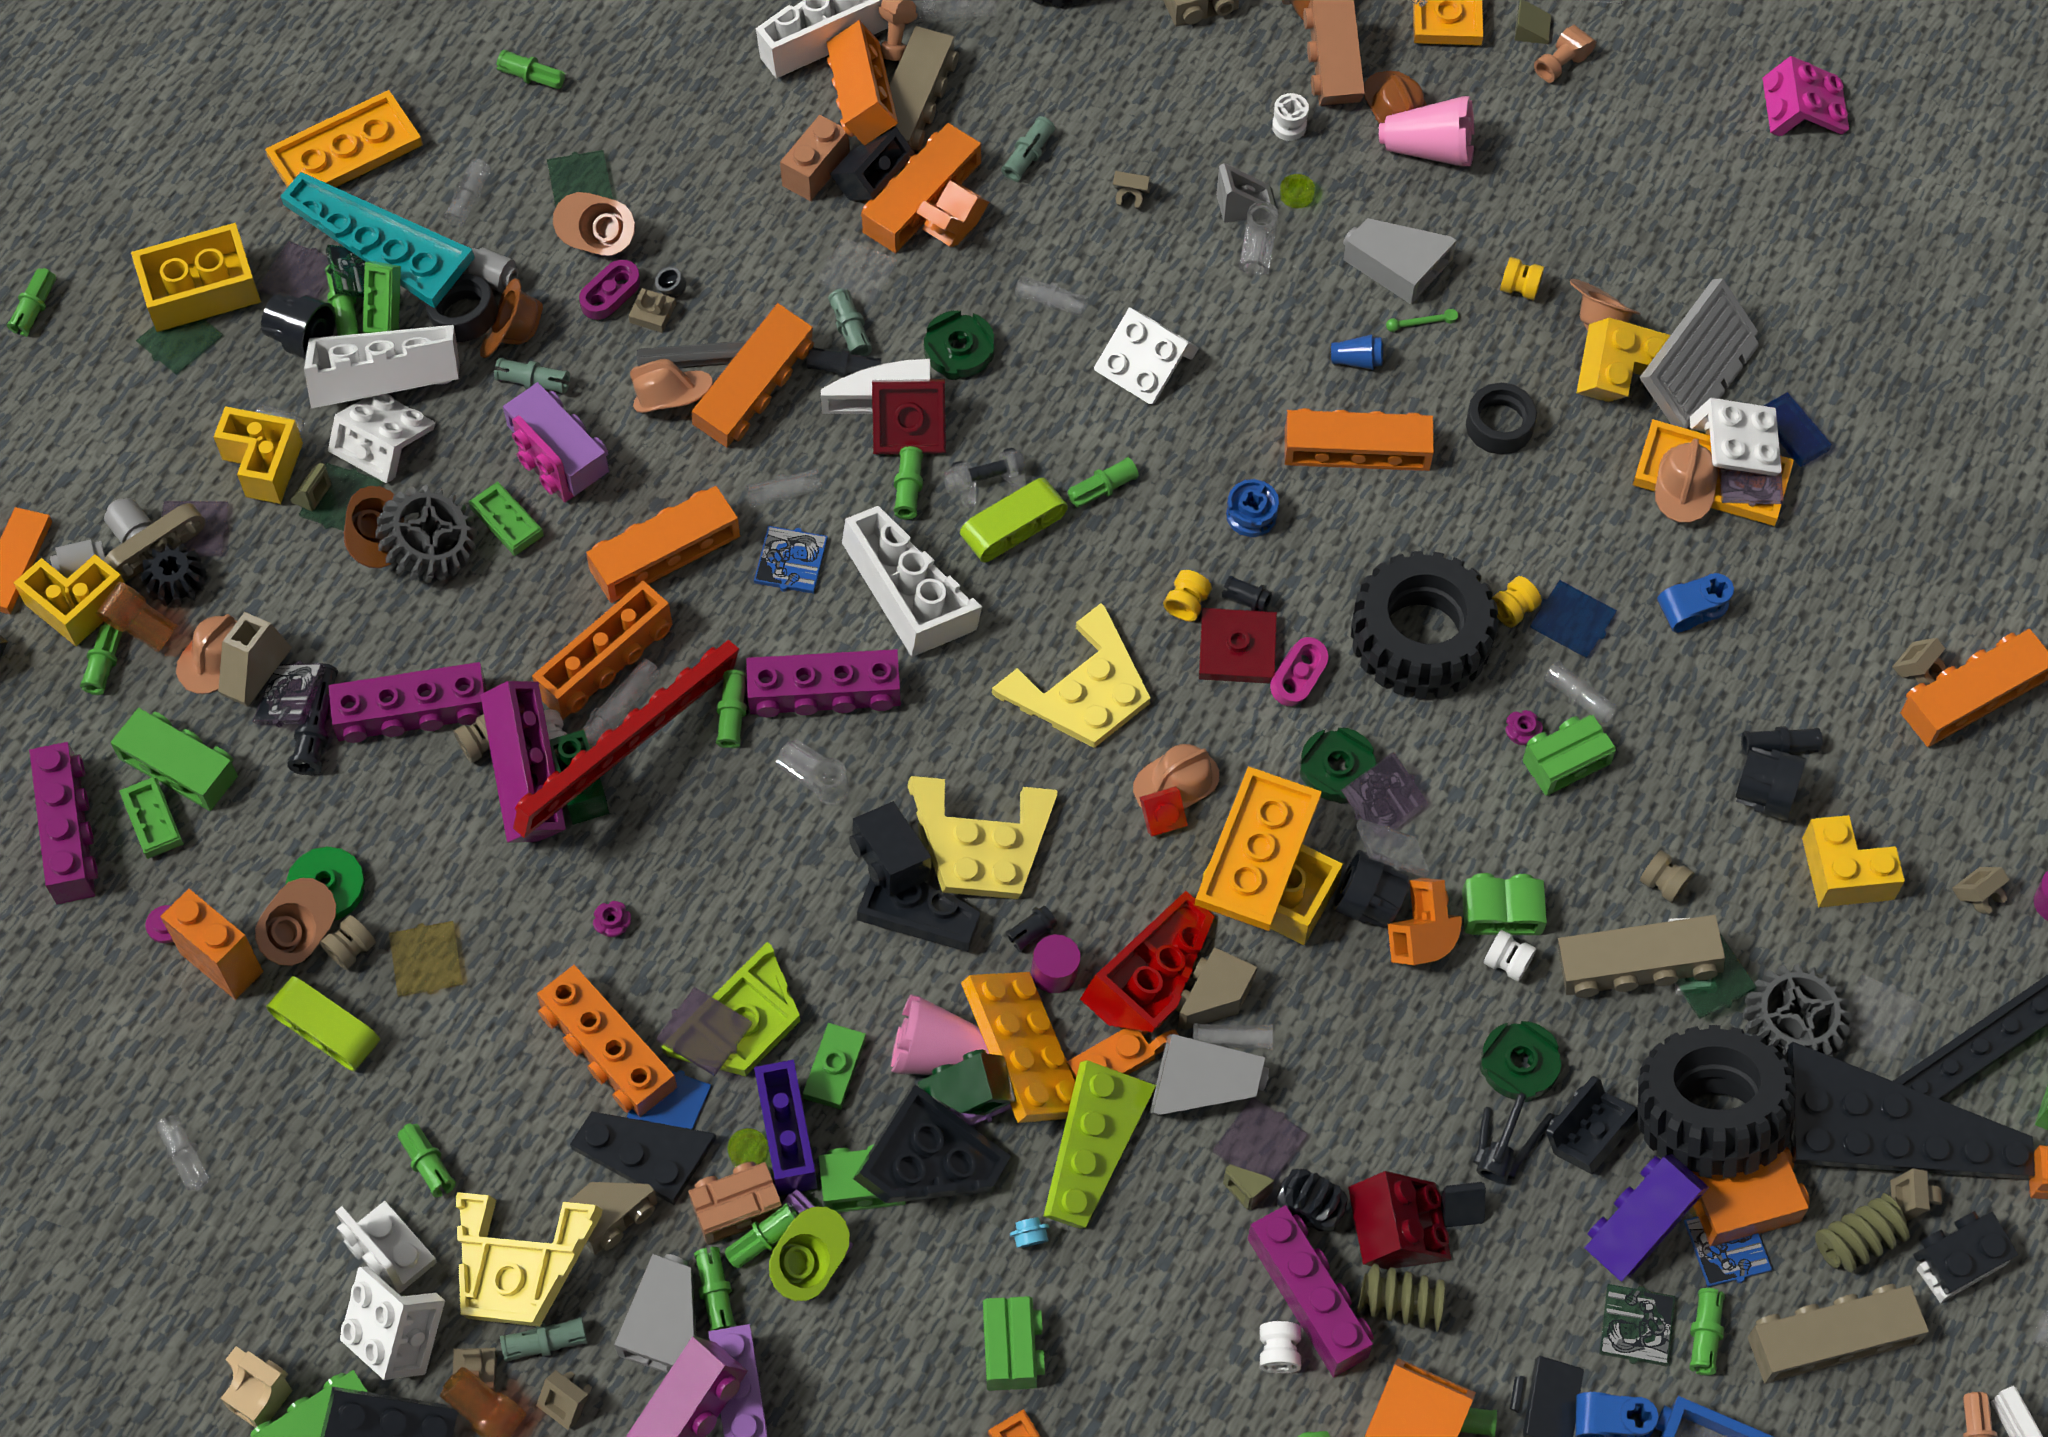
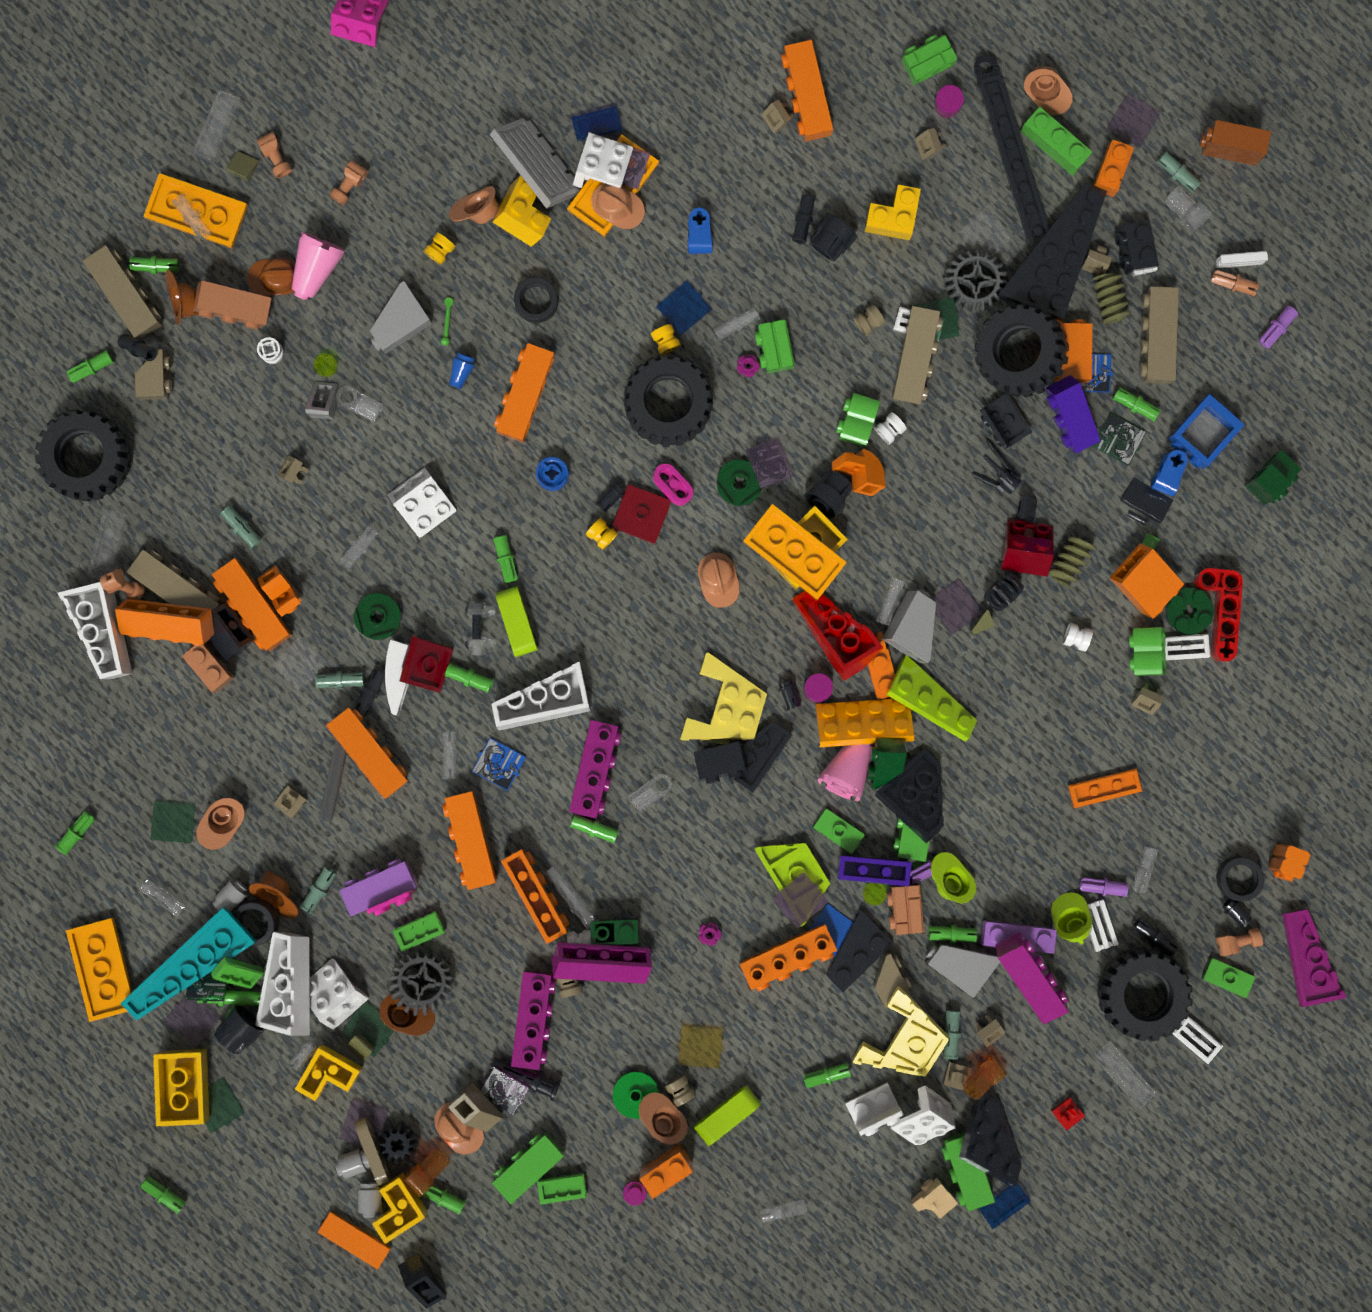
camera: 75 degrees left, 25 degrees up
magenta brick [29,742,98,904] -> none
red plate [513,639,739,838] -> none
magenta plate [579,260,640,320] -> none
nougat piece [630,359,713,413] -> none
black hinge [655,267,686,298] -> none
bright green axle [725,1202,798,1268] -> none
bright green brick [983,1296,1045,1391] -> none
light yellow wing [992,603,1150,748] -> none
medium azure plate [1010,1217,1050,1248] -> none
red plate [1139,786,1188,836] -> none
dark tan slope [1175,947,1257,1030] -> none
magenta brick [1248,1205,1374,1378] -> none
clear piece [1356,818,1430,877] -> none
dark green plate [1480,1021,1561,1102] -> none
none -> nougat leg [329,160,369,206]

